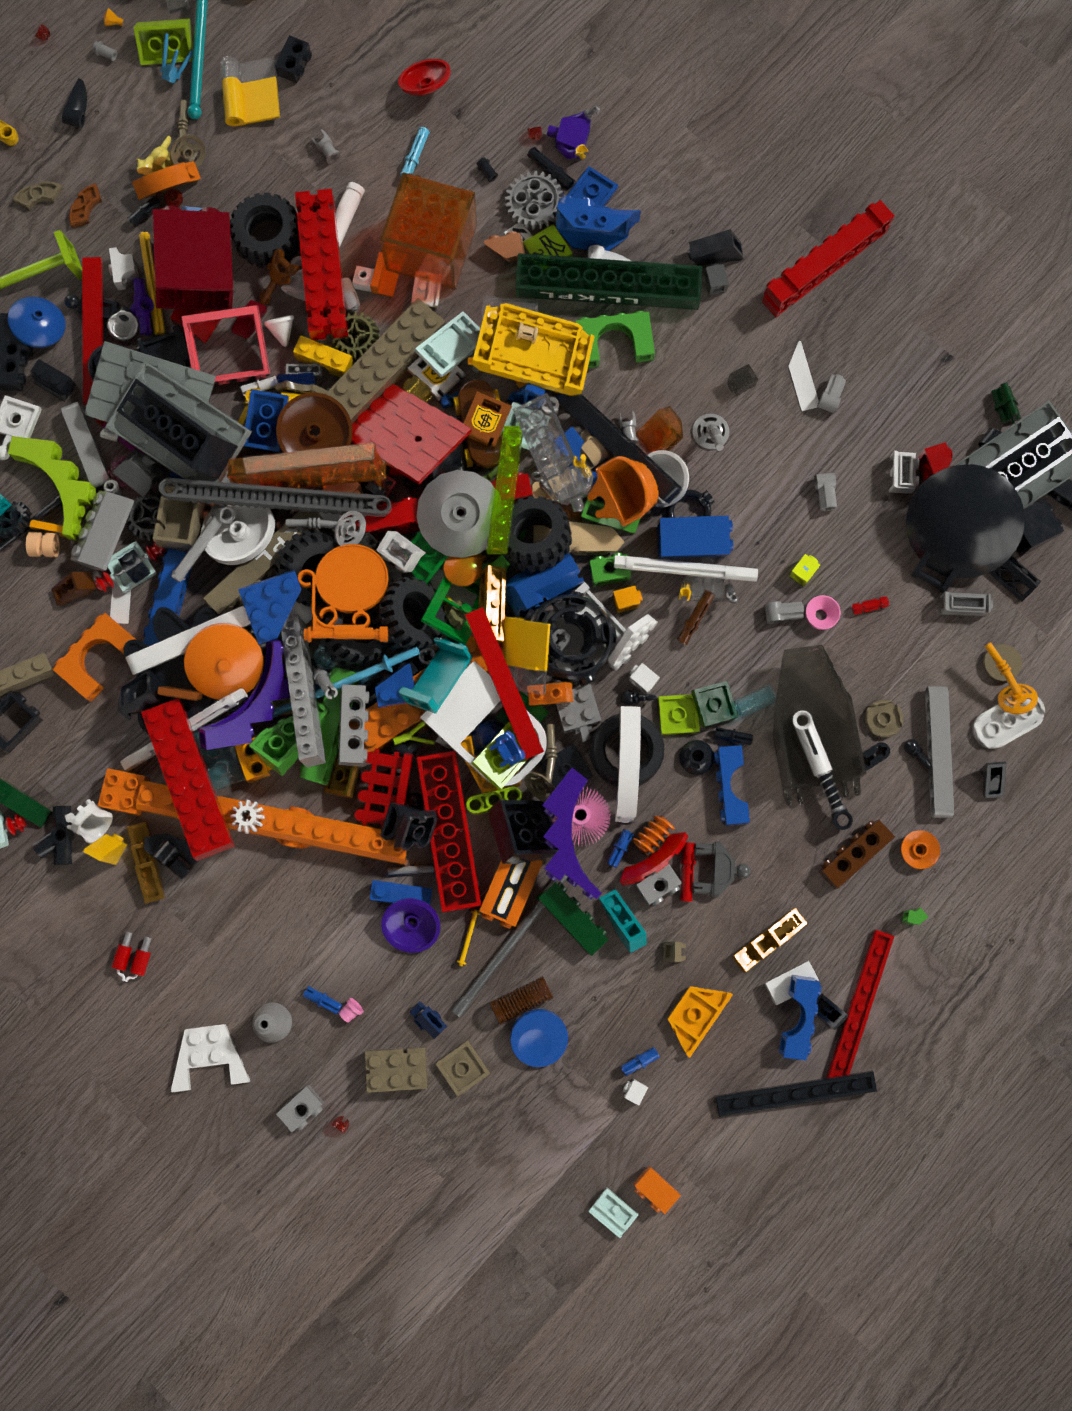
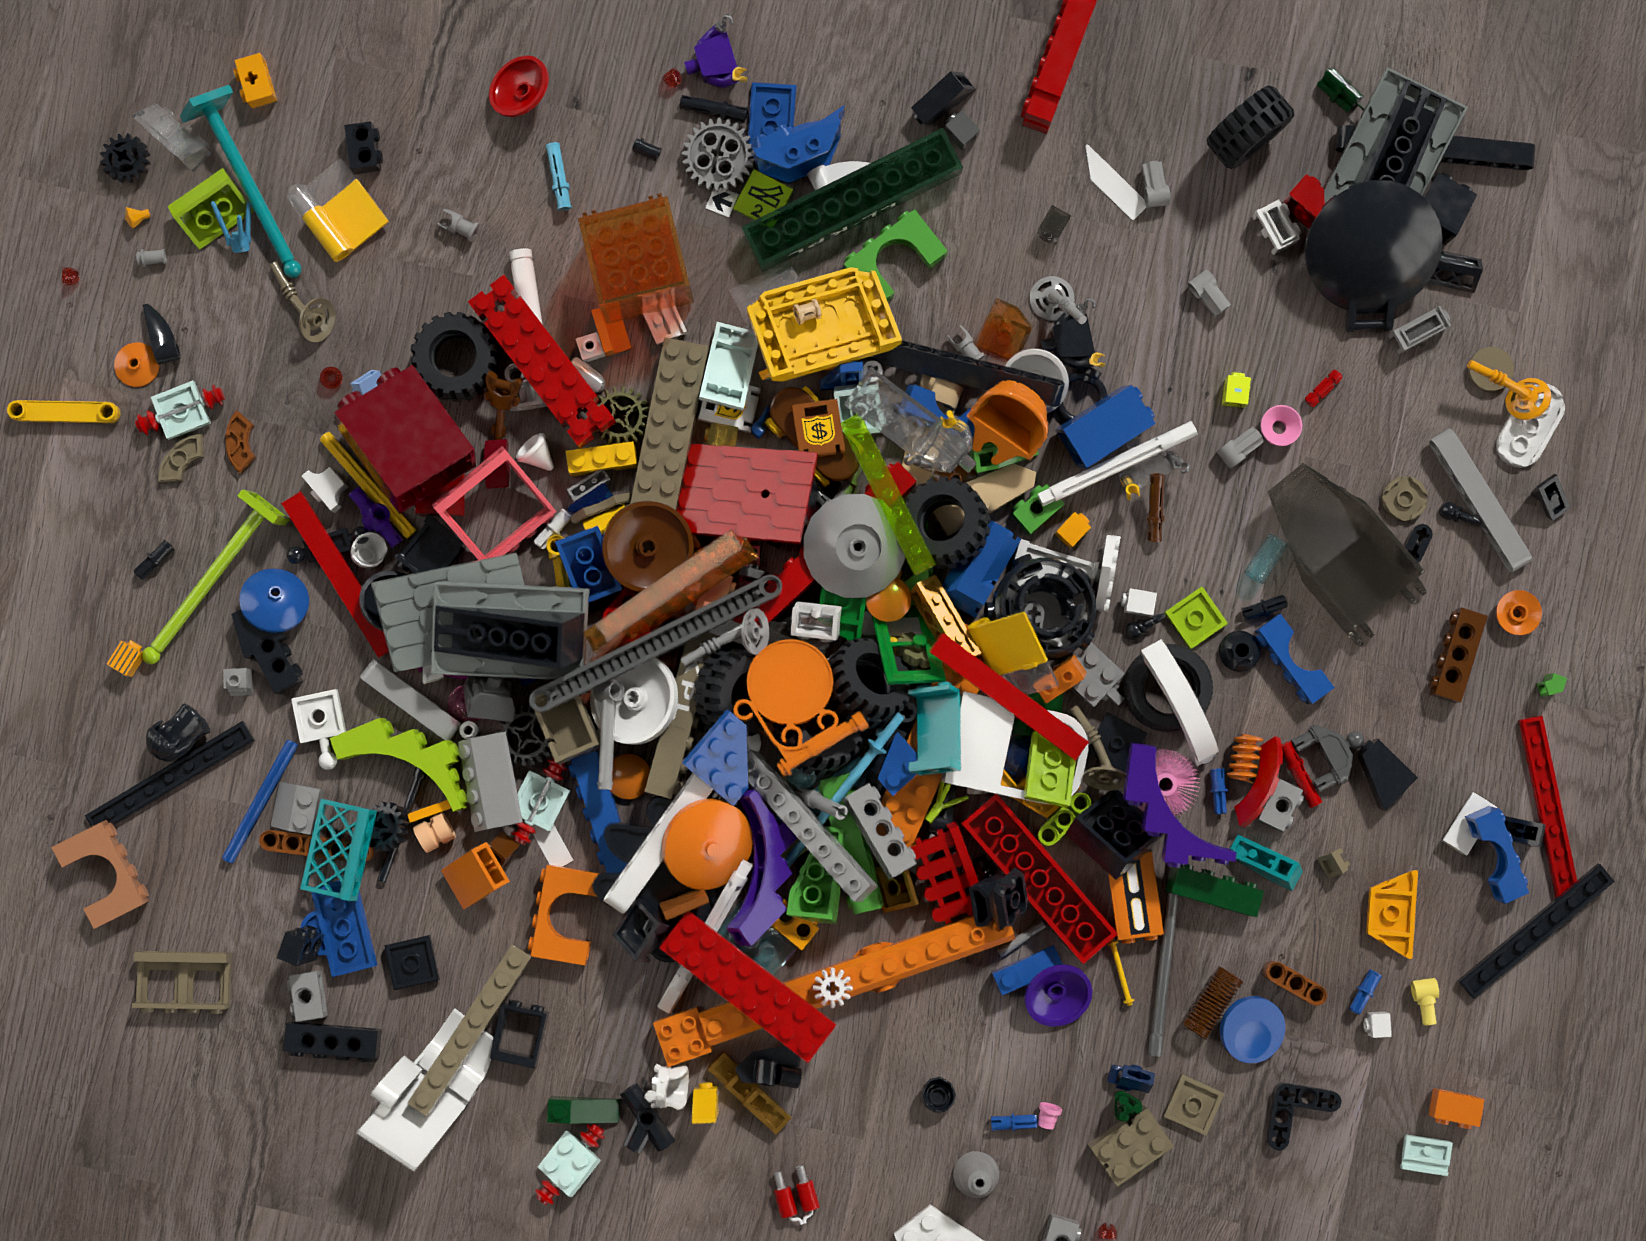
camera: 30 degrees left, 5 degrees up
black window [30,359,76,402] -> none
black bracket [118,549,150,583] -> none
black axle [127,196,161,227] -> none
orange arch [132,161,201,200] -> none
light yellow animal [136,136,174,175] -> none
nougat slope [484,231,526,262] -> none
blue piece [489,731,525,768] -> none
dark green plate [691,681,738,728] -> none
slope [731,908,807,973] -> none
piece [792,710,853,830] -> none
none -> orange dish [114,342,160,387]
none -> light aqua plate [135,381,225,440]
none -> orange brick [441,842,510,910]
none -> orange dish [611,754,650,799]
none -> black hair [920,1077,956,1113]
none -> black torso [1040,297,1105,370]
none -> dark green piece [1114,1091,1143,1122]
none -> black tyre [1207,85,1294,169]
none -> dark orange beam [1262,960,1327,1006]
none -> black beam [1267,1082,1342,1151]
none -> black slope [1358,739,1418,810]
none -> light yellow pin [1411,978,1439,1025]

